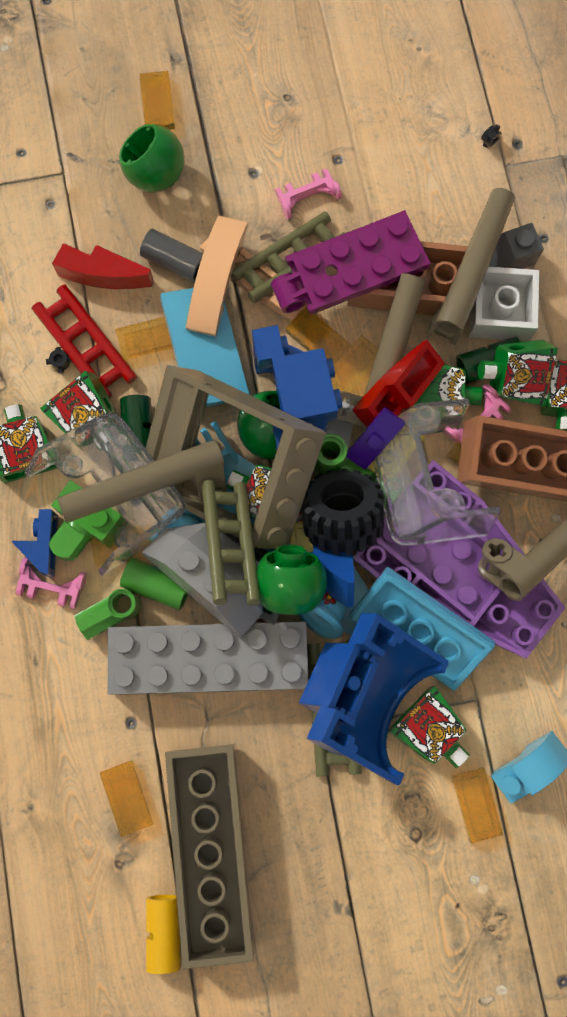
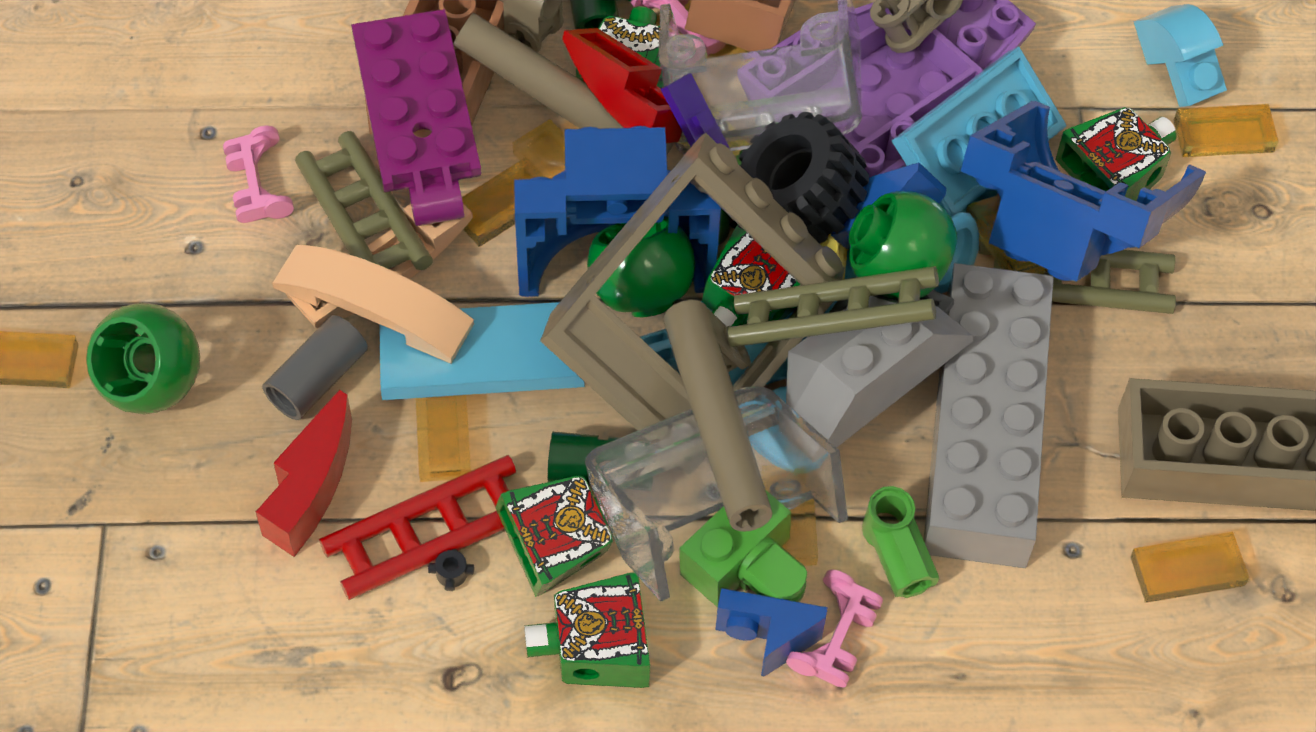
camera: 80 degrees left, 20 degrees down
bright green pin [120,557,188,611] -> none

